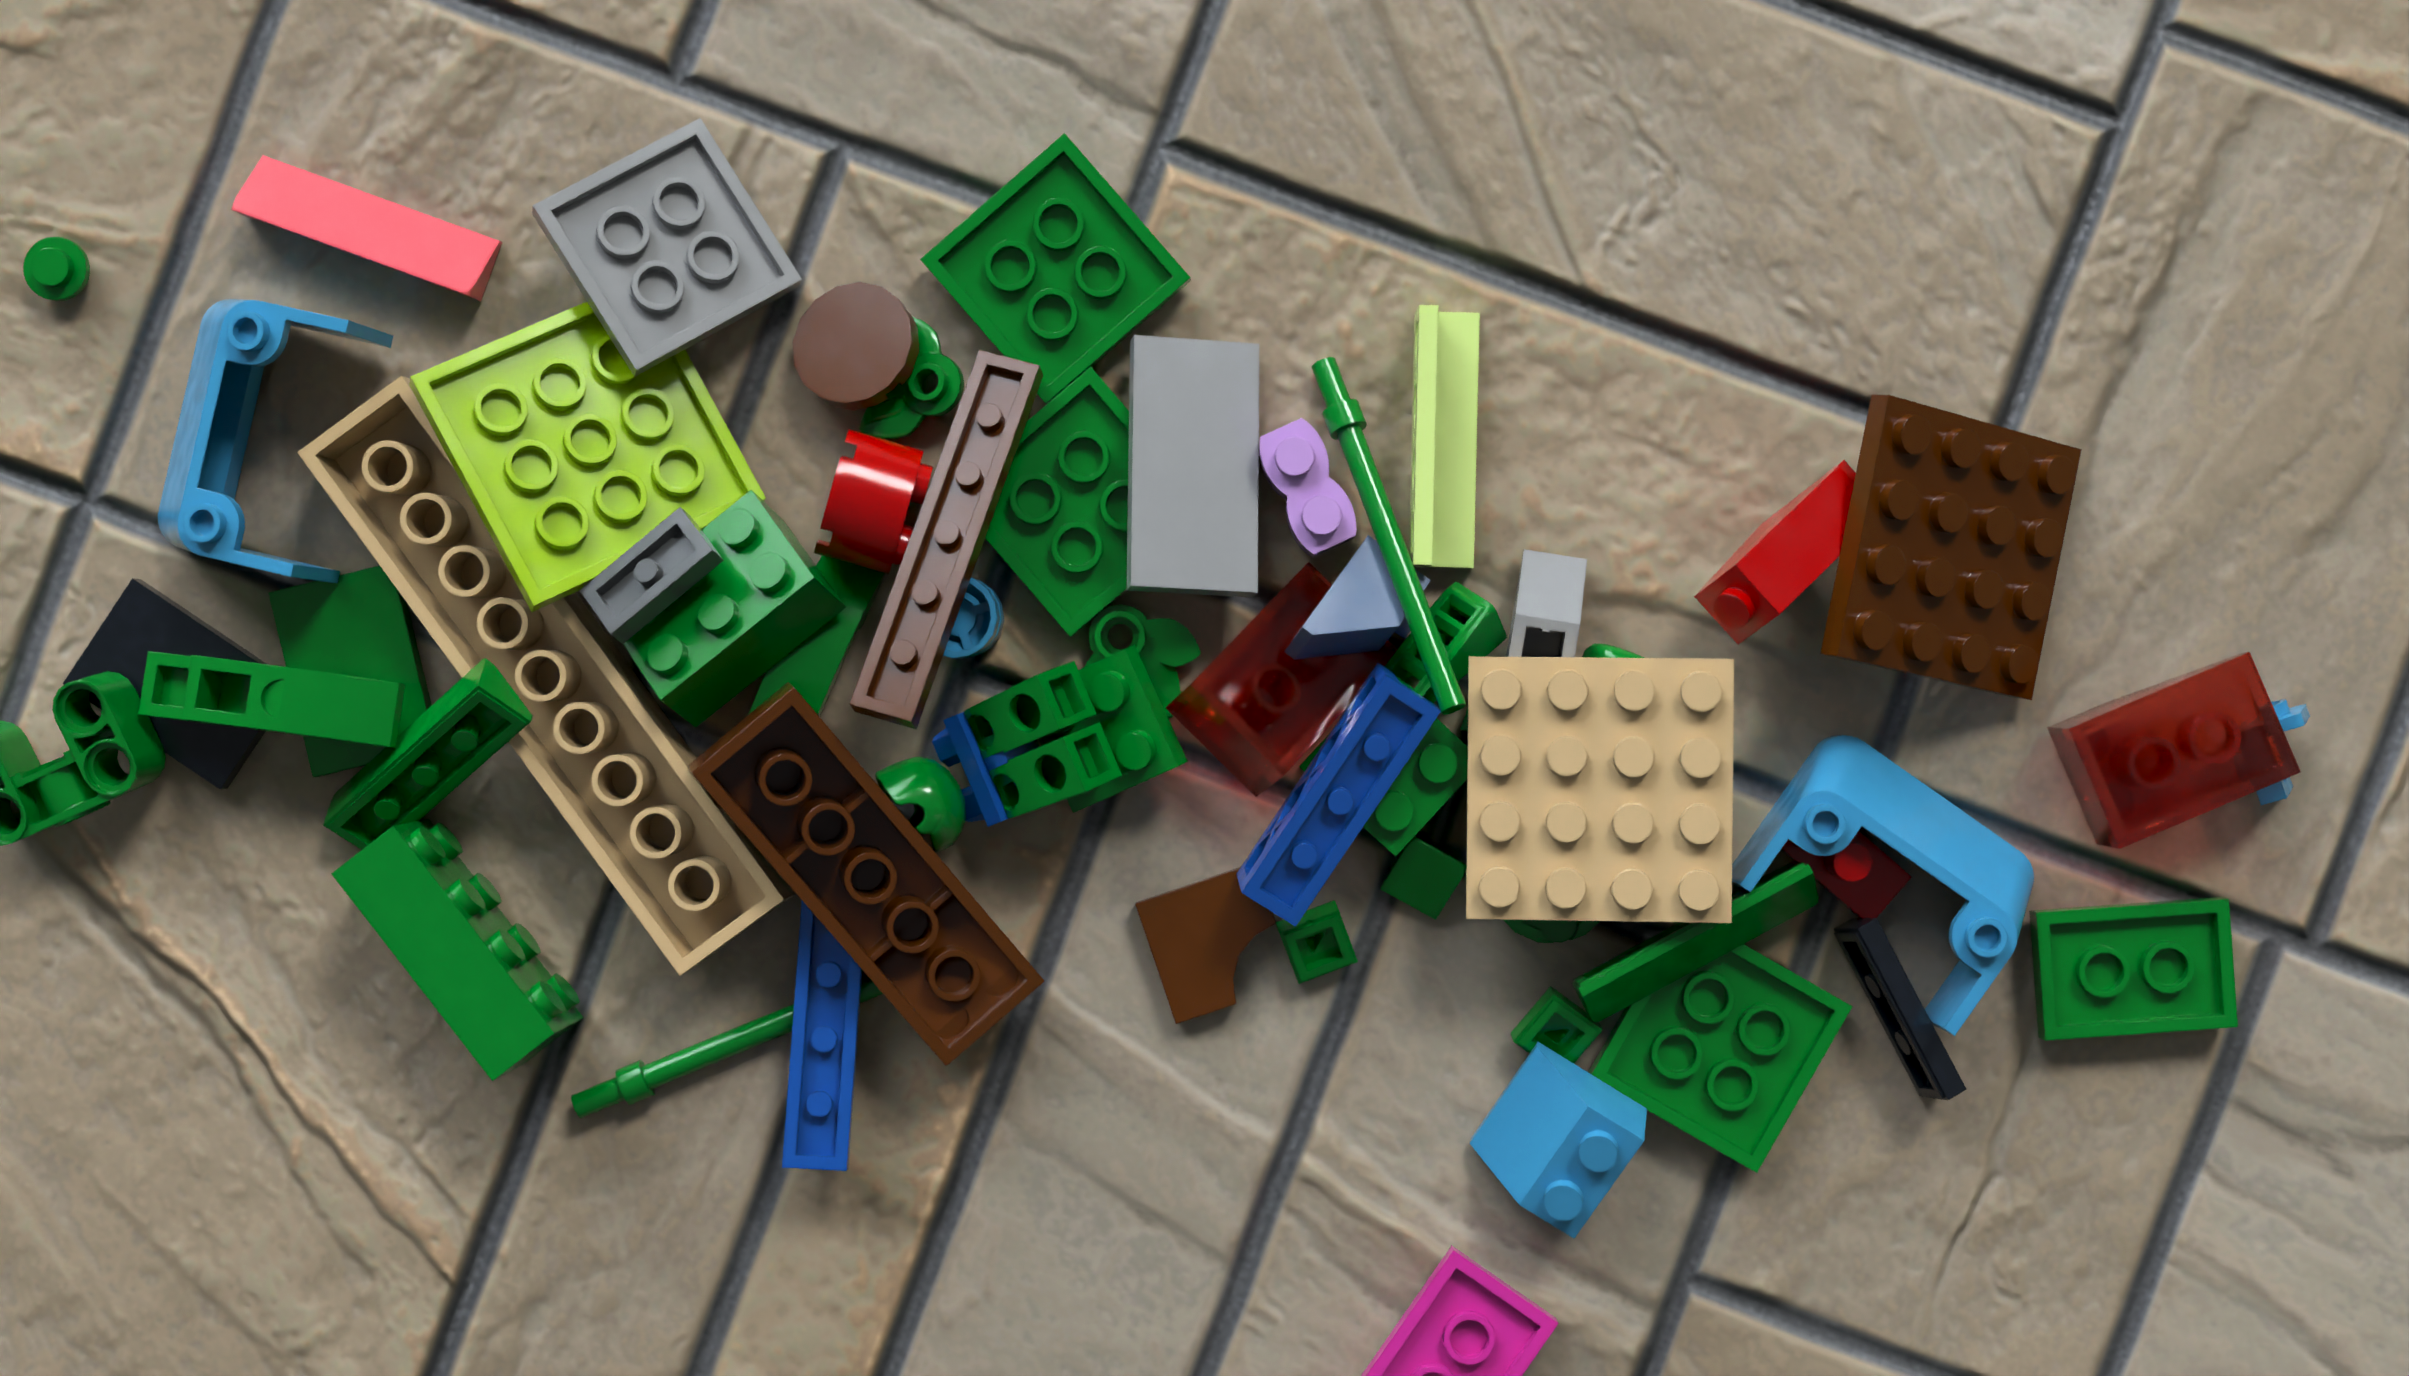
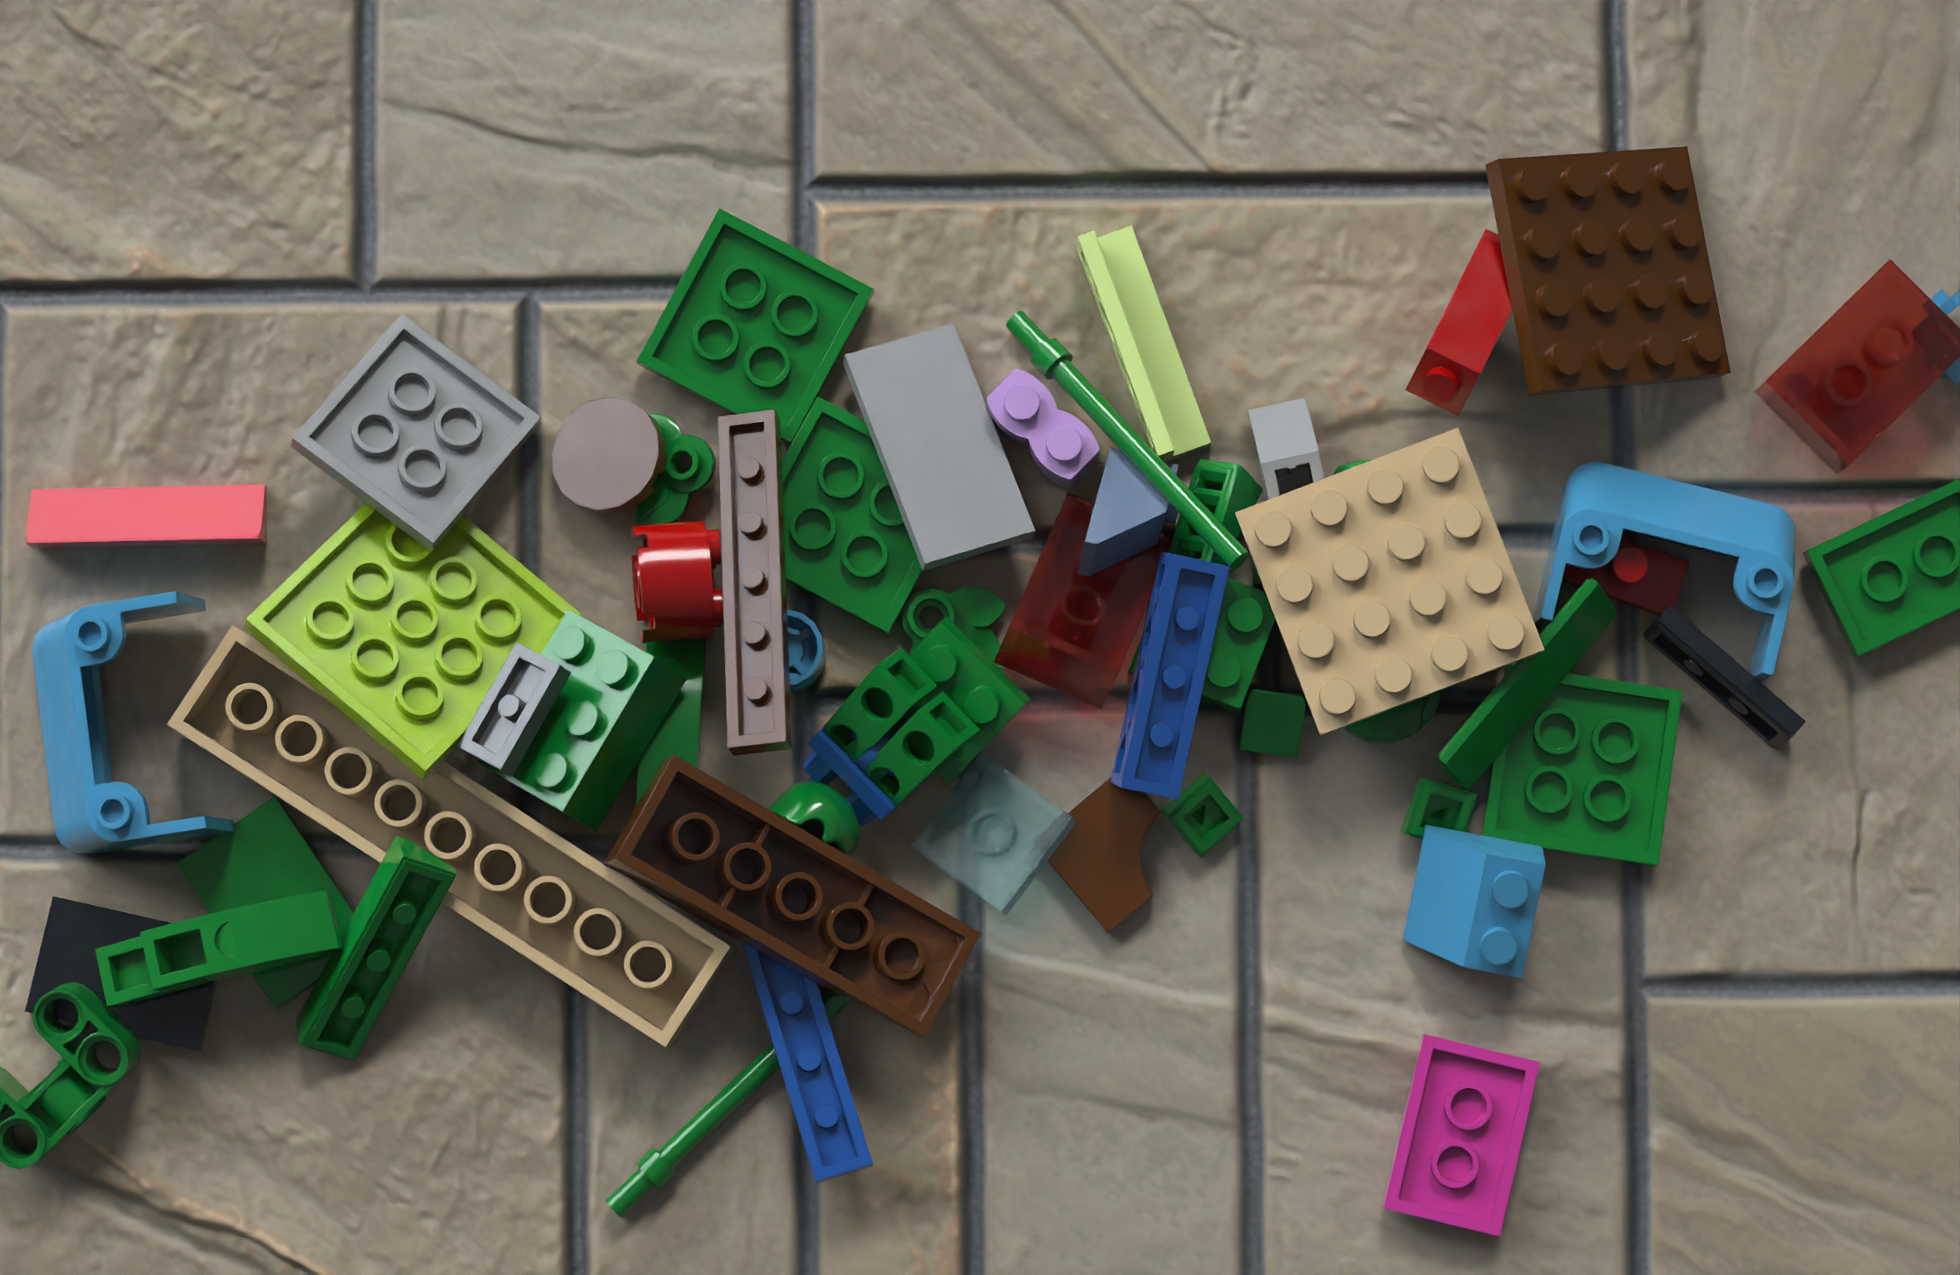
camera: 20 degrees left, 5 degrees down
green brick [332,819,584,1081] -> none
none -> clear light blue plate [912,752,1077,916]

